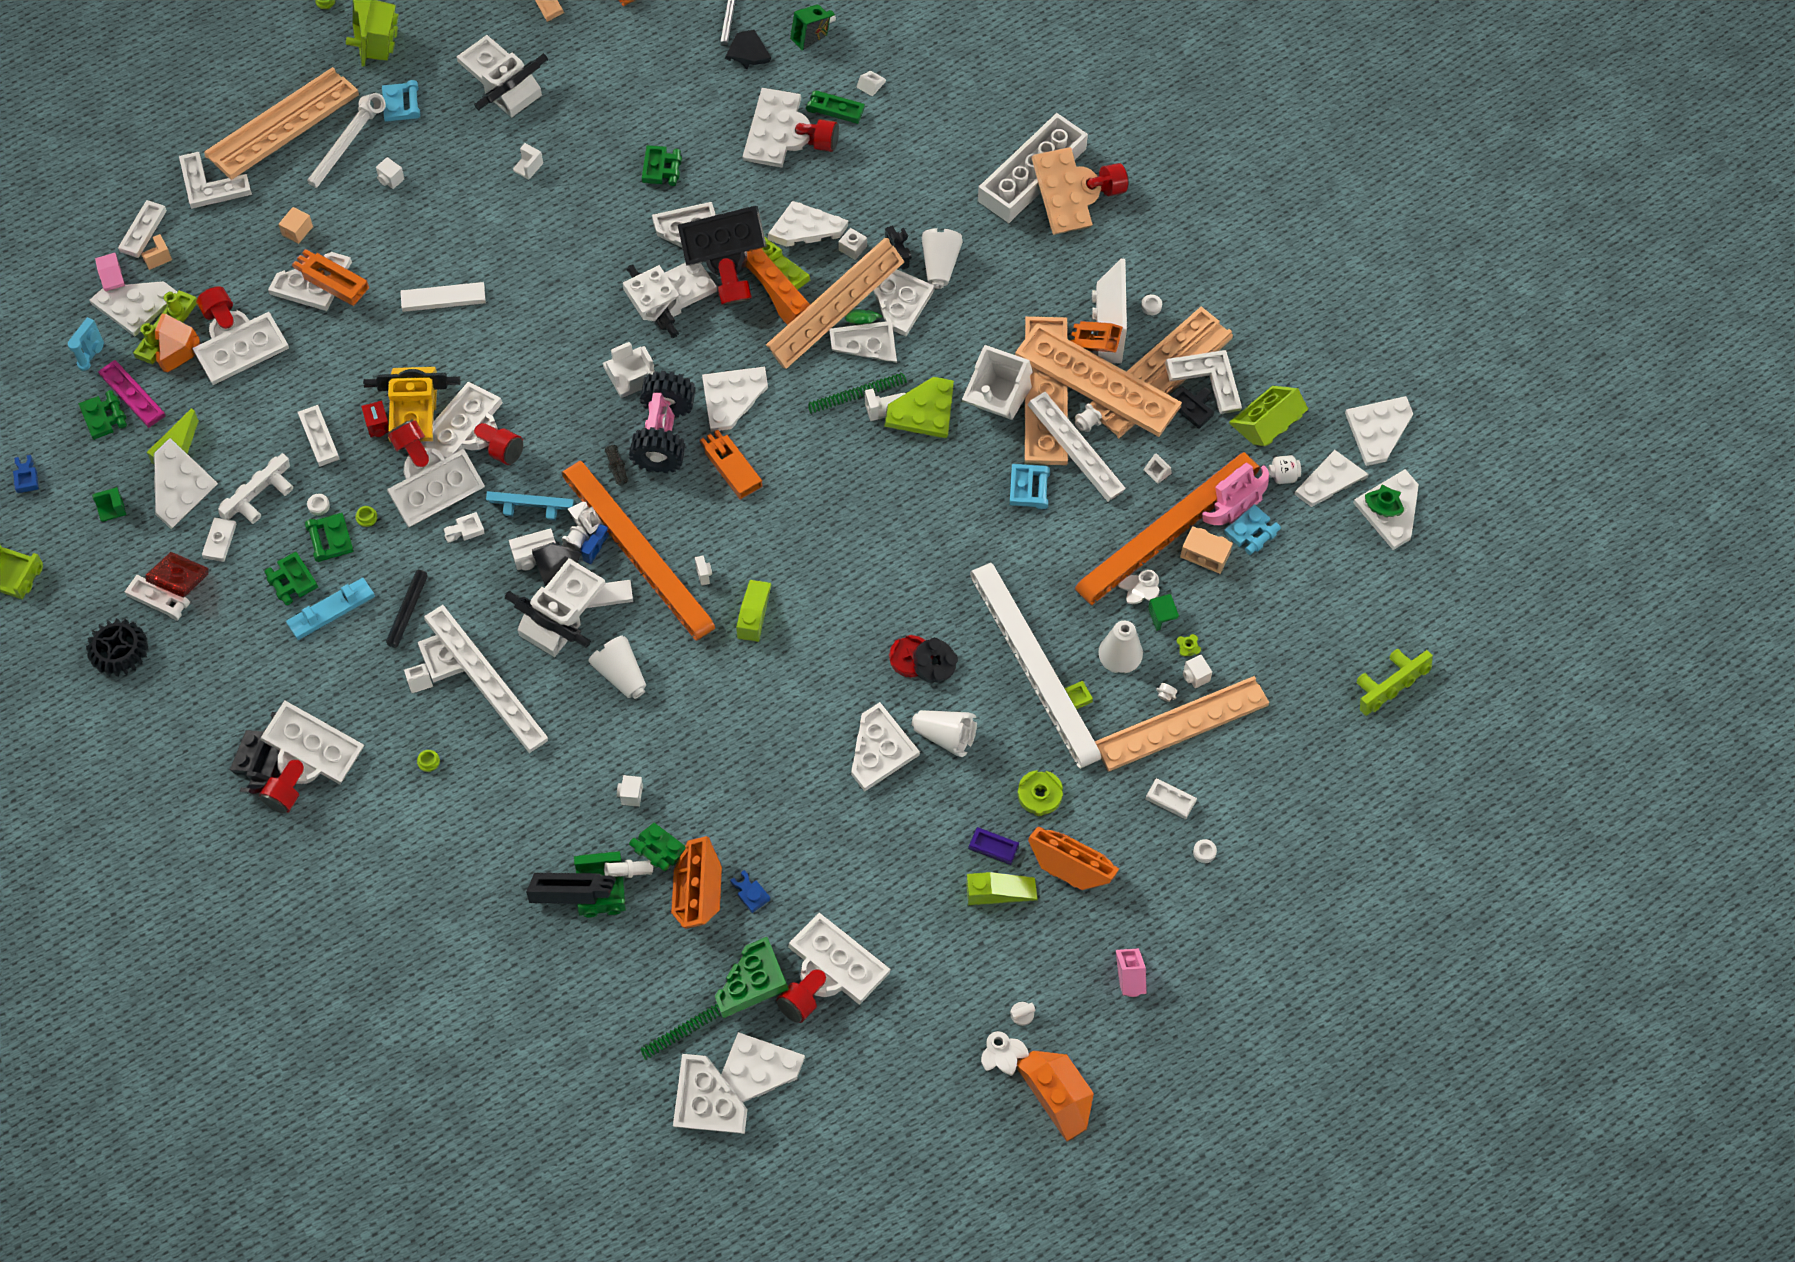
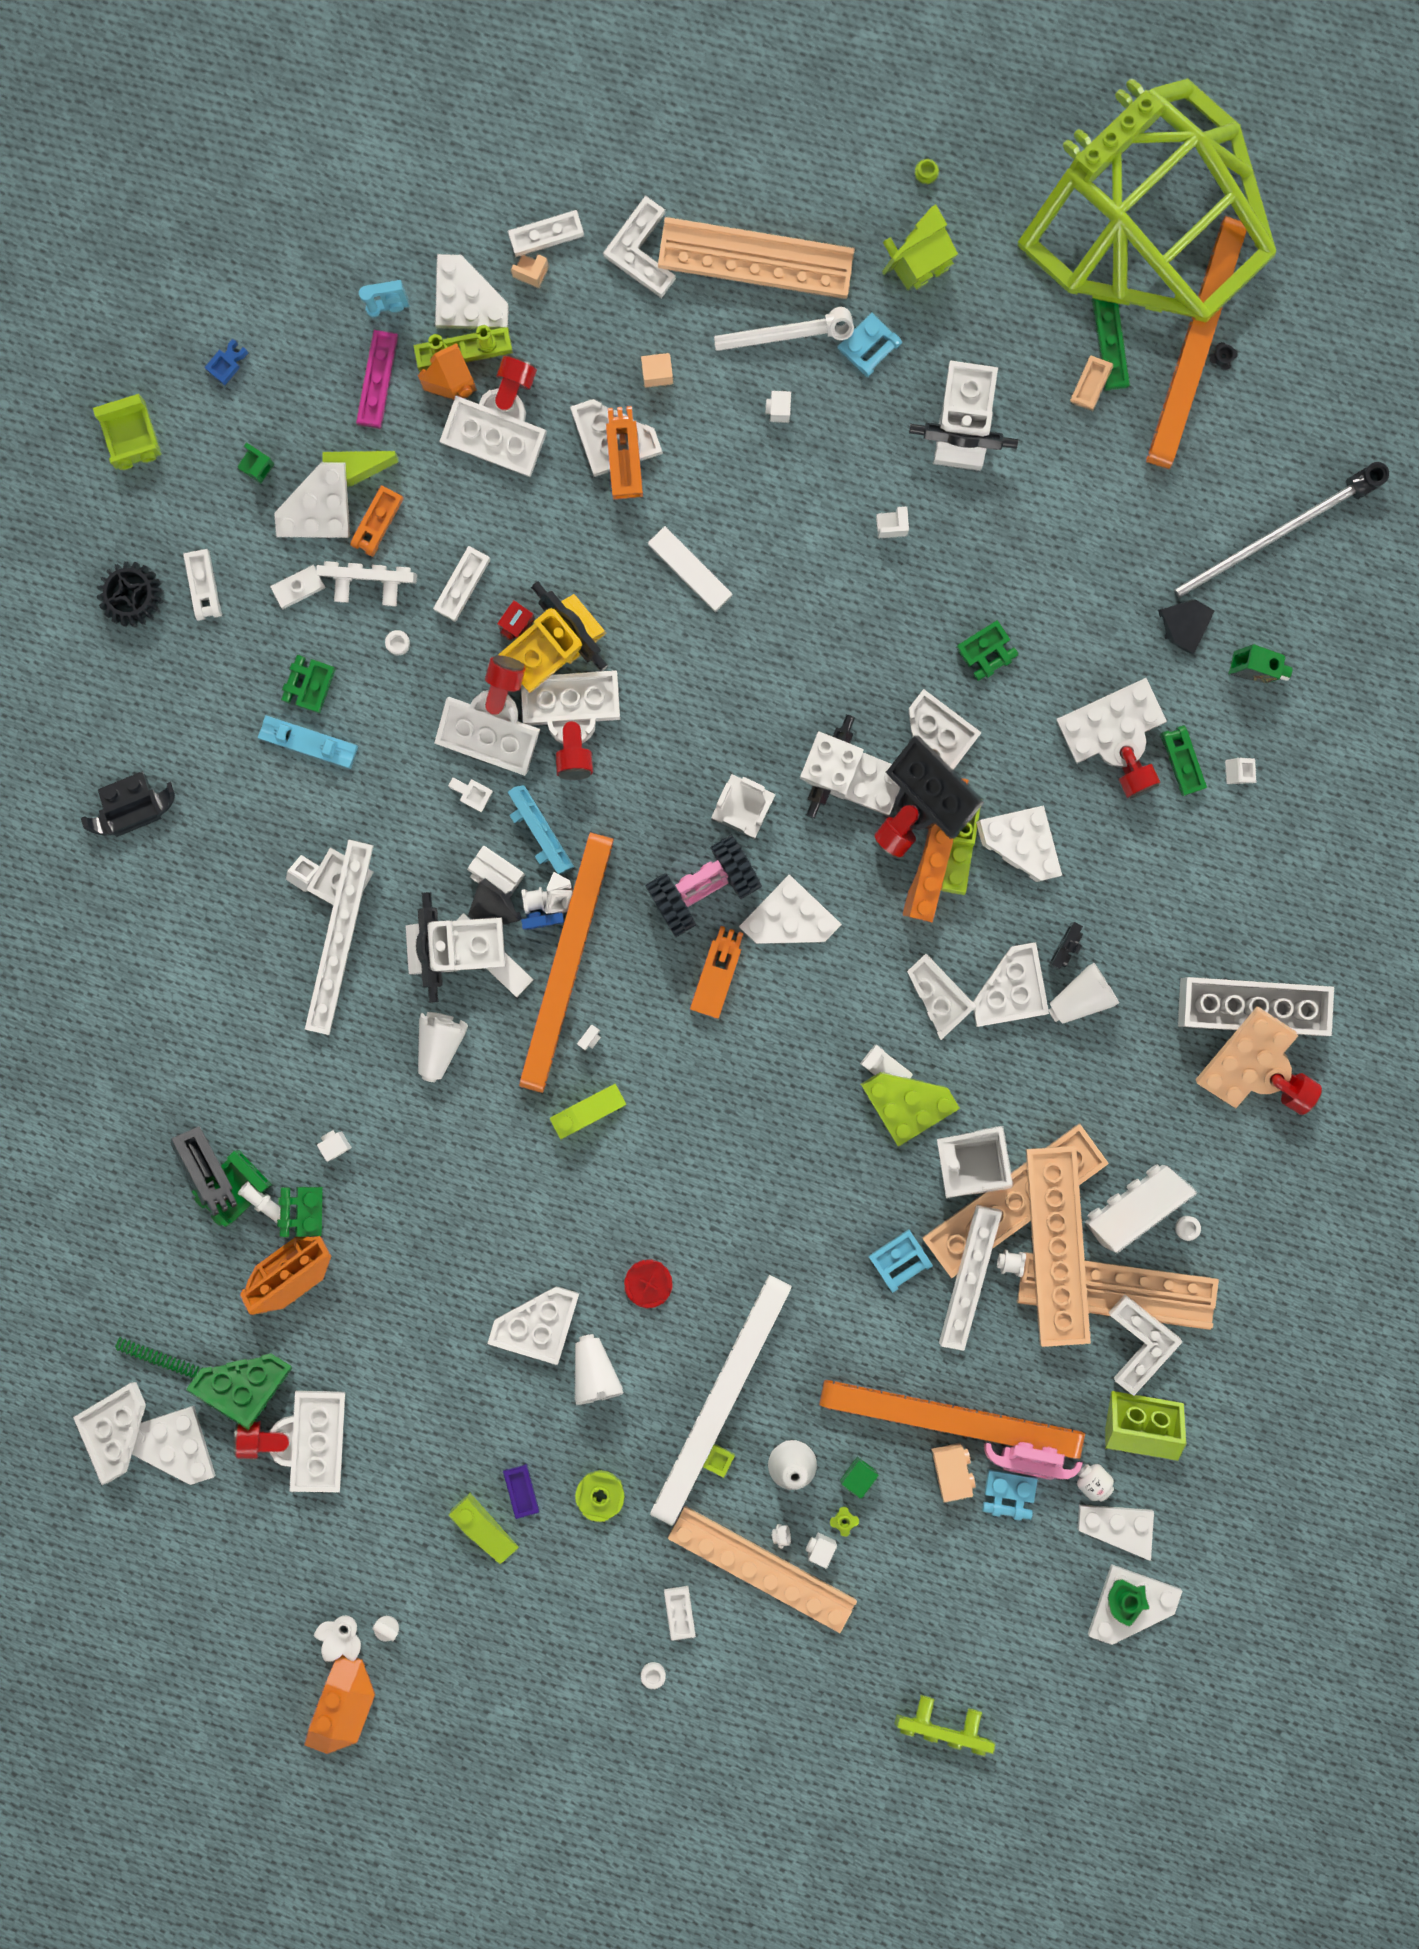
camera: 50 degrees right, 25 degrees up
green plate [78,390,127,440] -> none
bright pink slope [95,253,125,291] -> none
clear red plate [146,552,209,598] -> none
white plate [259,701,364,813] -> none
green plate [305,513,354,562] -> none
lime plate [355,506,378,527] -> none
black axle [386,569,428,648] -> none
lime plate [417,750,440,772] -> none
clear smoke axle [605,445,628,486] -> none
blue plate [730,870,770,913] -> none
light nougat plate [766,238,904,369] -> none
green piece [808,372,907,414] -> none
white plate [838,228,867,260] -> none
green animal [845,309,882,325] -> none
black plate [912,637,958,683] -> none
orange wedge [1028,827,1119,890] -> none
orange hinge [1070,321,1123,353] -> none
bright pink slope [1116,948,1146,997] -> none
white plate [1118,570,1160,604] -> none
white slope [1143,454,1172,484] -> none
black plate [1171,386,1214,429] -> none
white plate [1345,396,1413,466] -> none
none -> orange plate [350,485,404,557]

